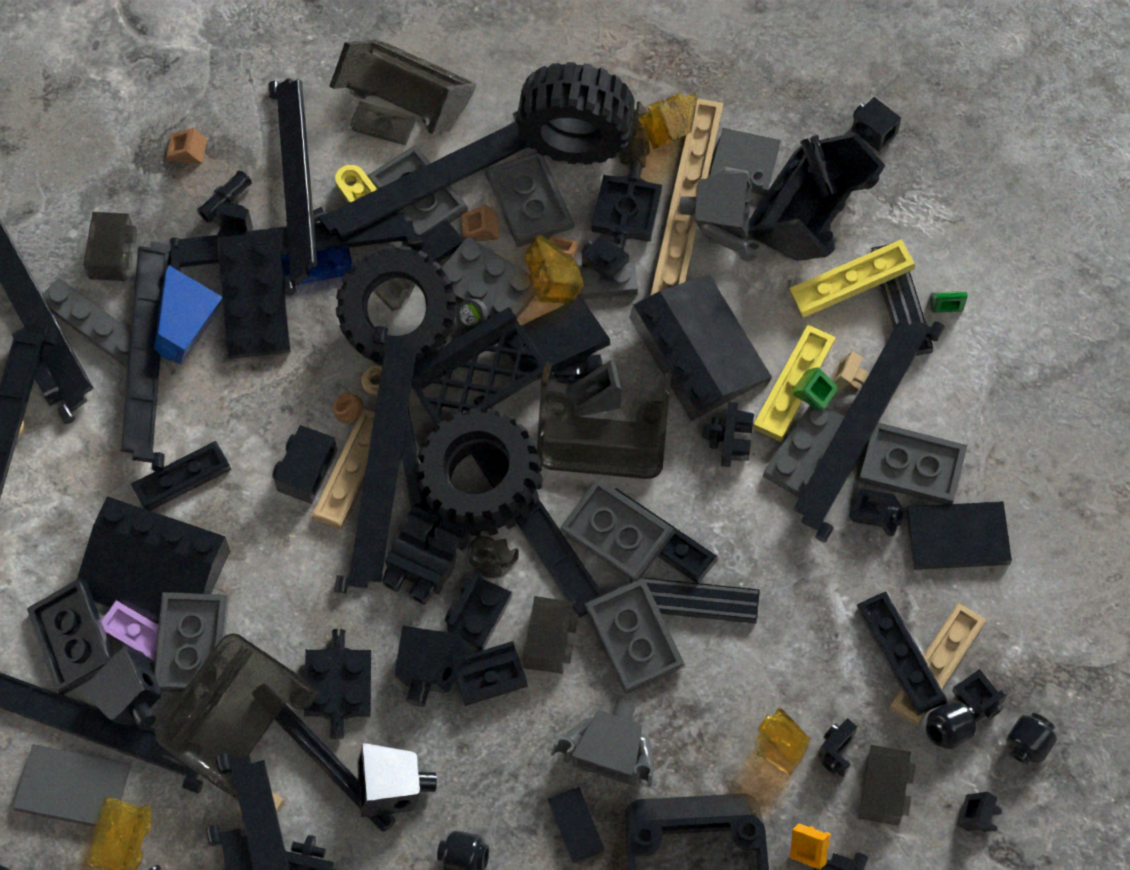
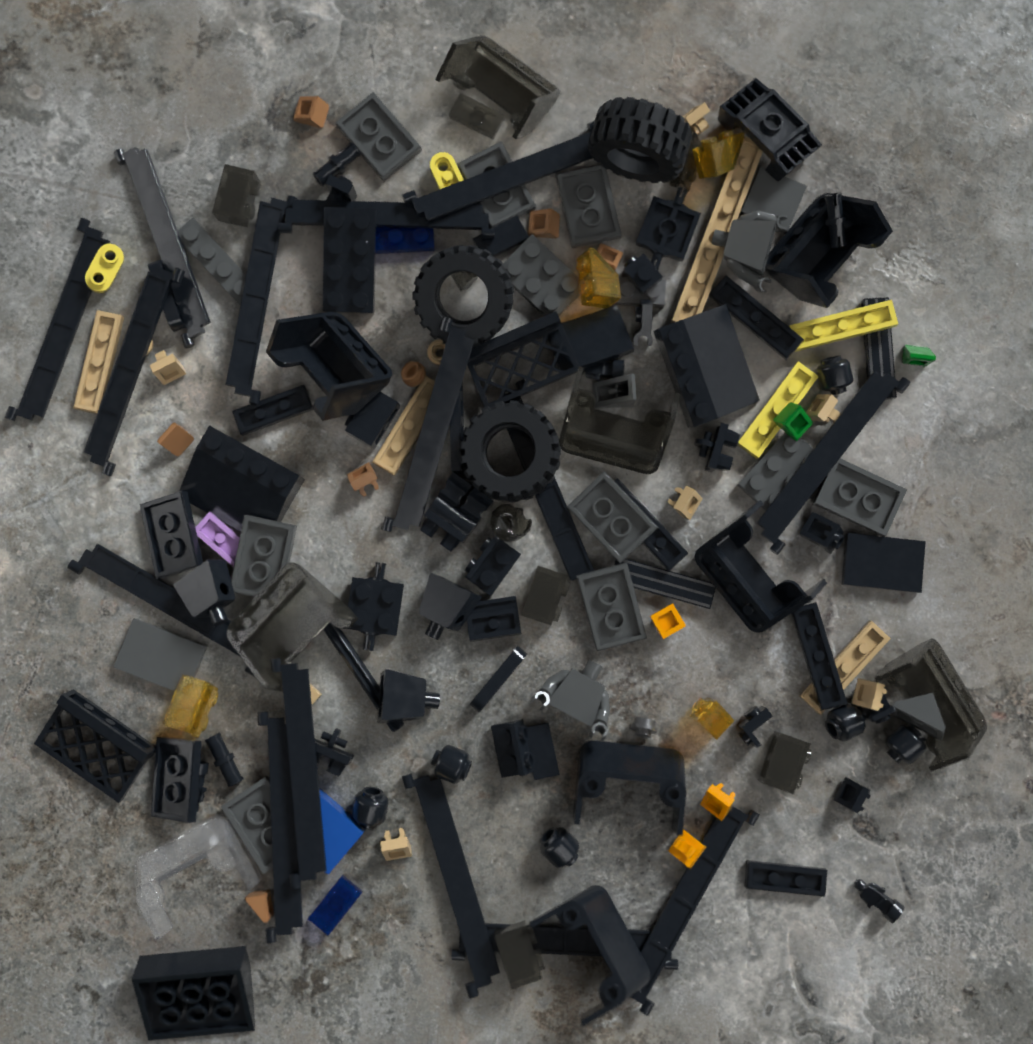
camera: 10 degrees right, 20 degrees up
blue slope [154,266,223,365] -> none
black piece [268,78,318,295] -> none
tile [456,298,488,330] -> none
black brick [852,97,901,152] -> none
none -> tan tile [150,350,186,385]
none -> medium nougat slope [157,422,194,457]
none -> black windscreen [266,312,393,421]
none -> dark grey tile [335,92,422,181]
none -> medium nougat tile [347,462,379,497]
none -> black beam [469,646,527,713]
none -> black bracket [491,719,535,778]
none -> flat silver plate [631,717,657,738]
none -> black plate [633,299,653,346]
none -> light orange tile [649,603,686,639]
none -> tan tile [668,486,703,520]
none -> tan tile [682,102,710,135]
none -> black windscreen [695,500,827,633]
none -> black tile [709,275,804,360]
none -> black plate [718,78,822,181]
none -> black head [816,355,854,395]
none -> tan tile [852,678,887,711]
none -> clear smoke windscreen [874,638,987,772]
none -> dark grey slope [892,693,945,741]

